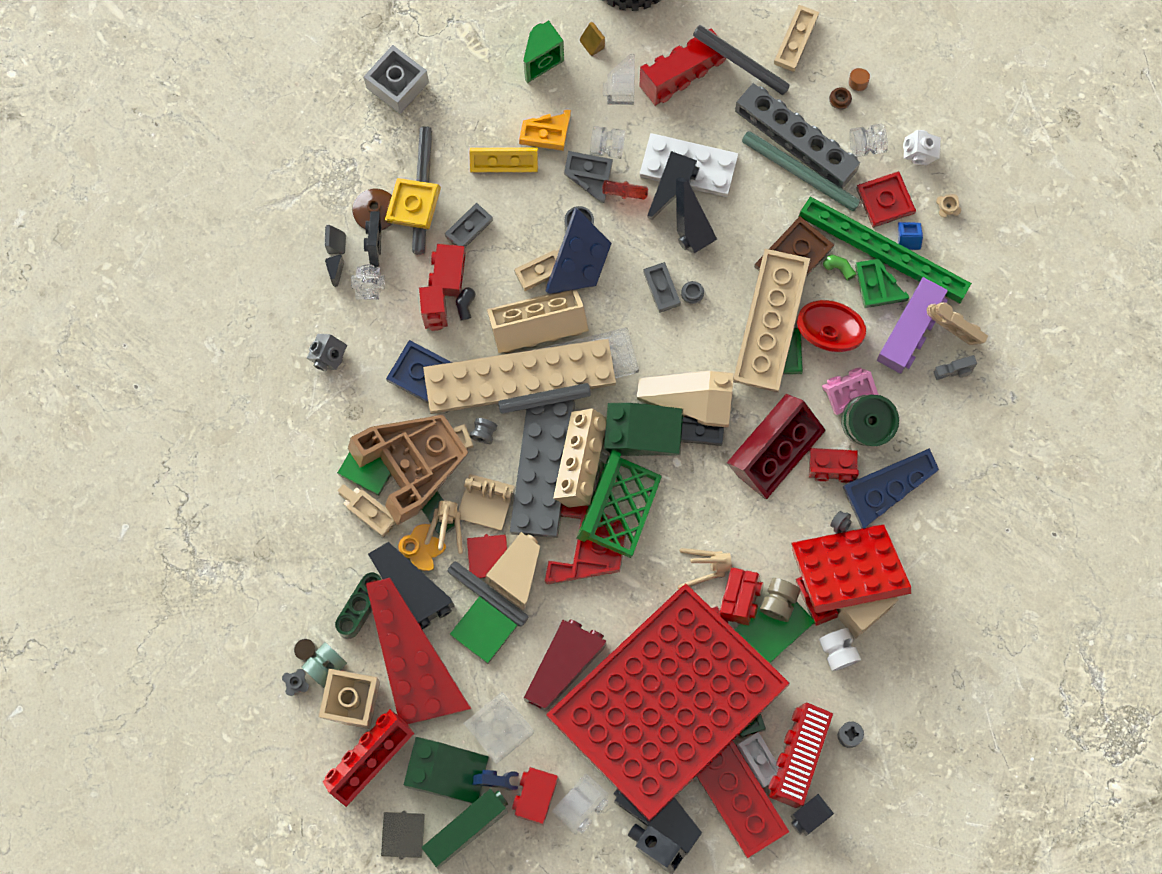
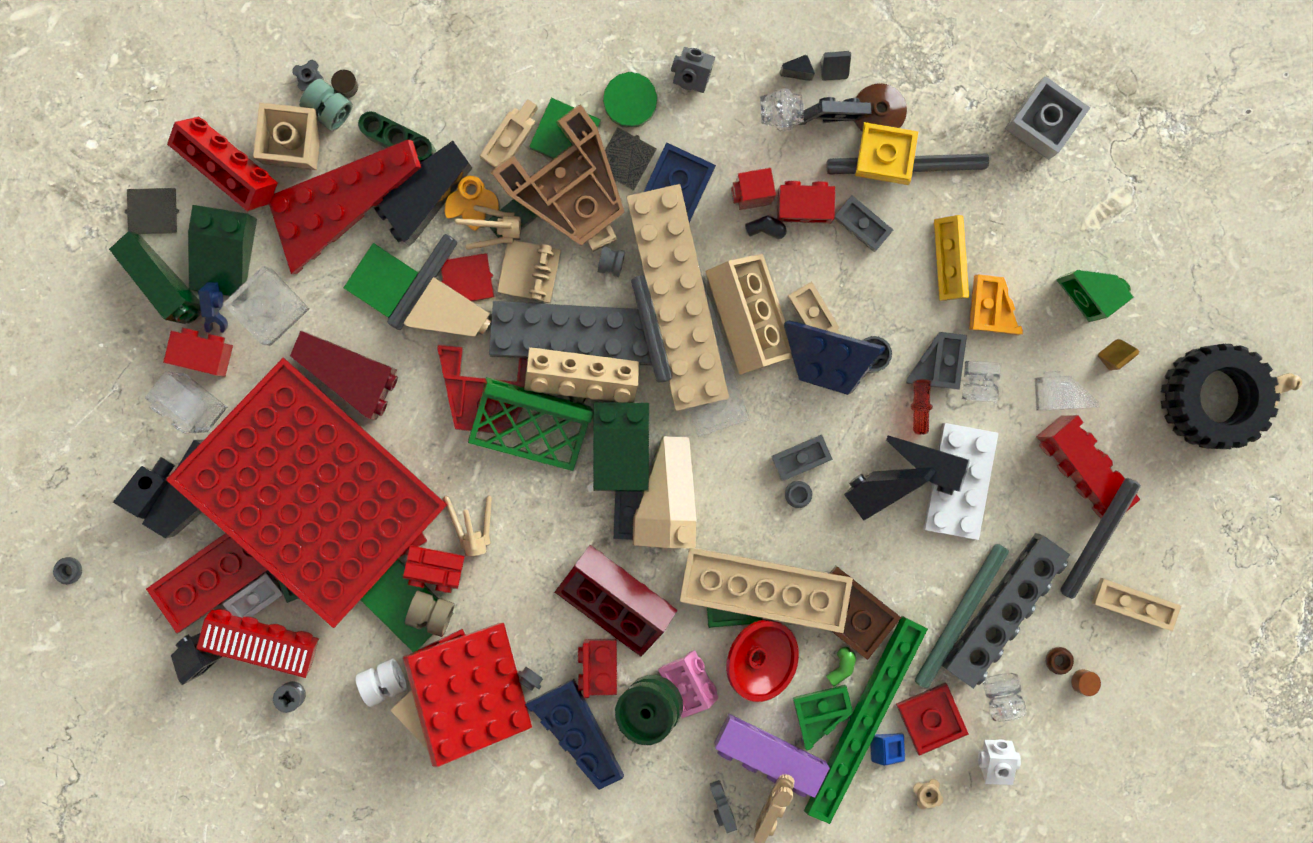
camera: 90 degrees right, 15 degrees up
none -> green tile [603,72,657,128]
none -> clear smoke piece [605,127,657,191]

